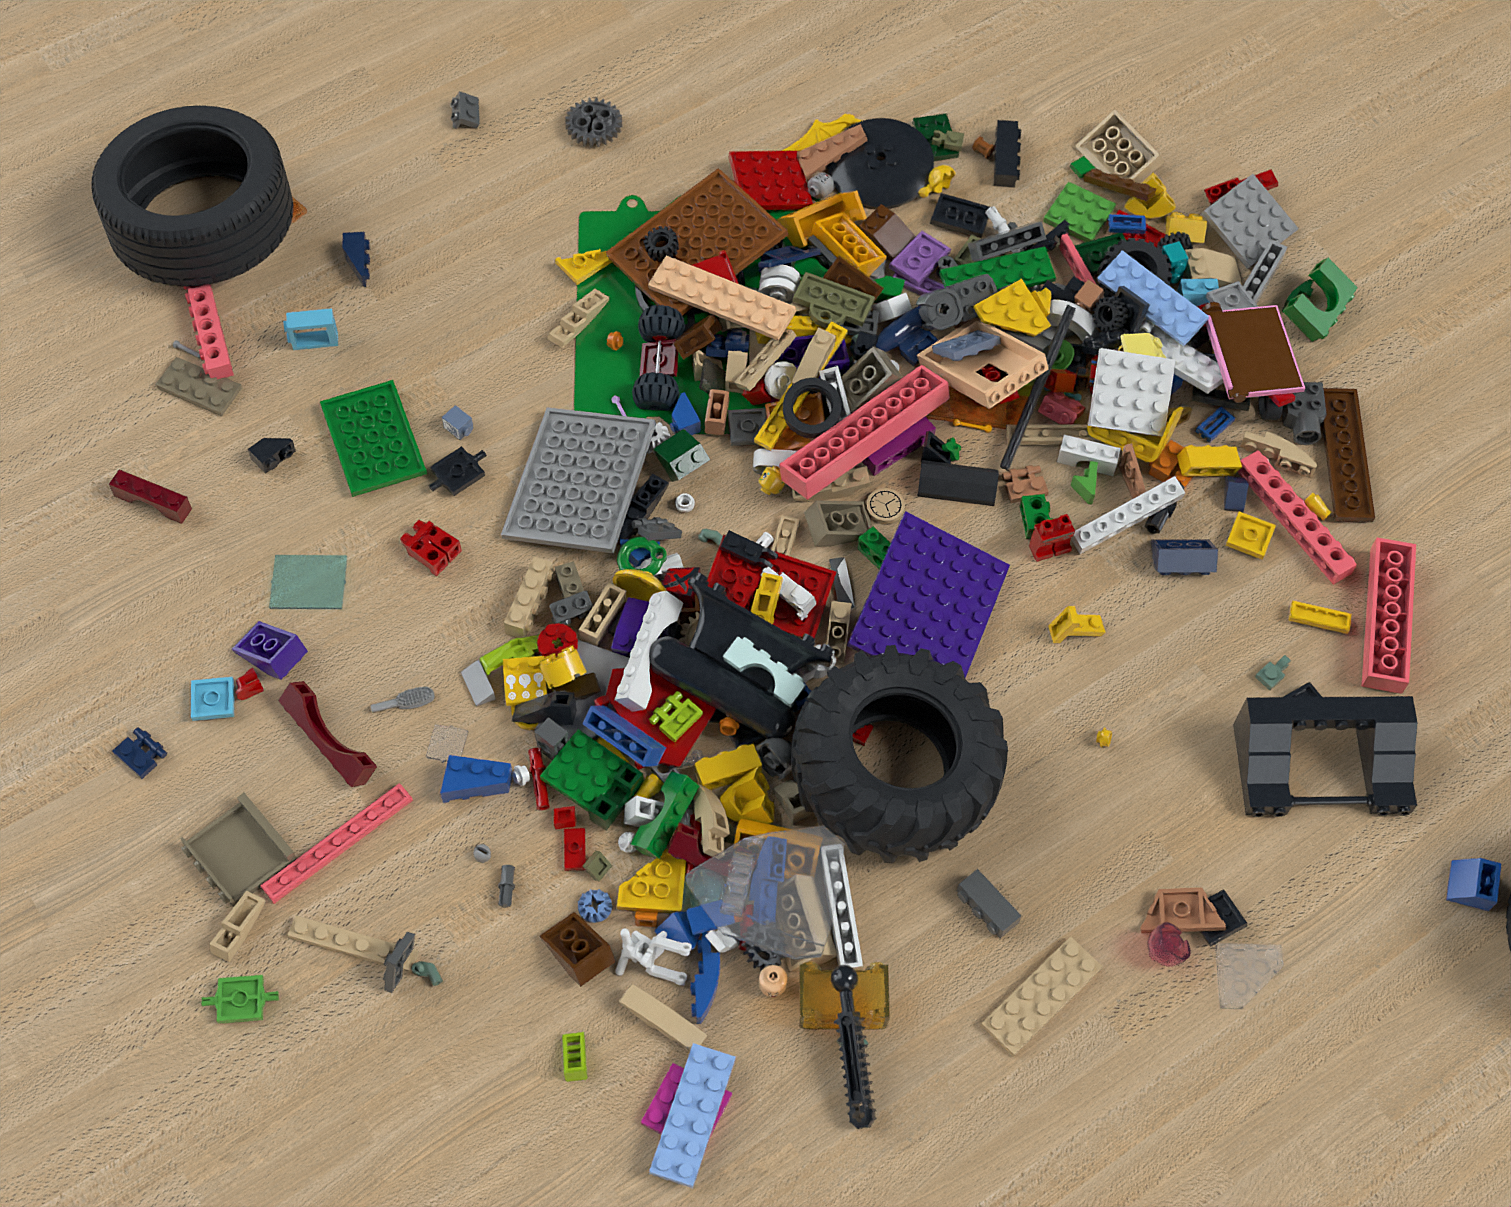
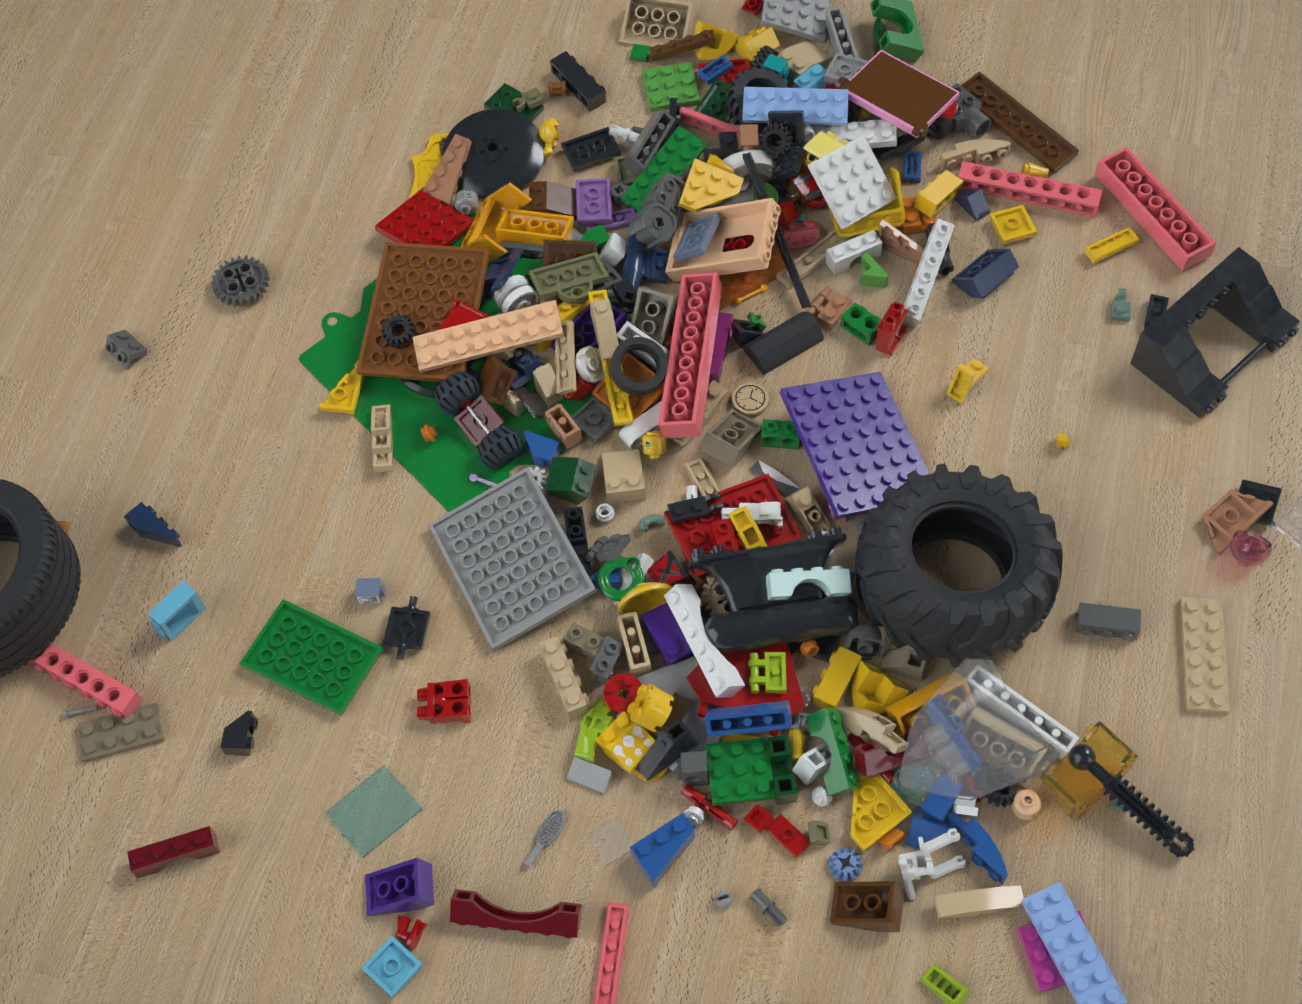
camera: 35 degrees left, 0 degrees up
none -> tan slope [602,449,646,504]

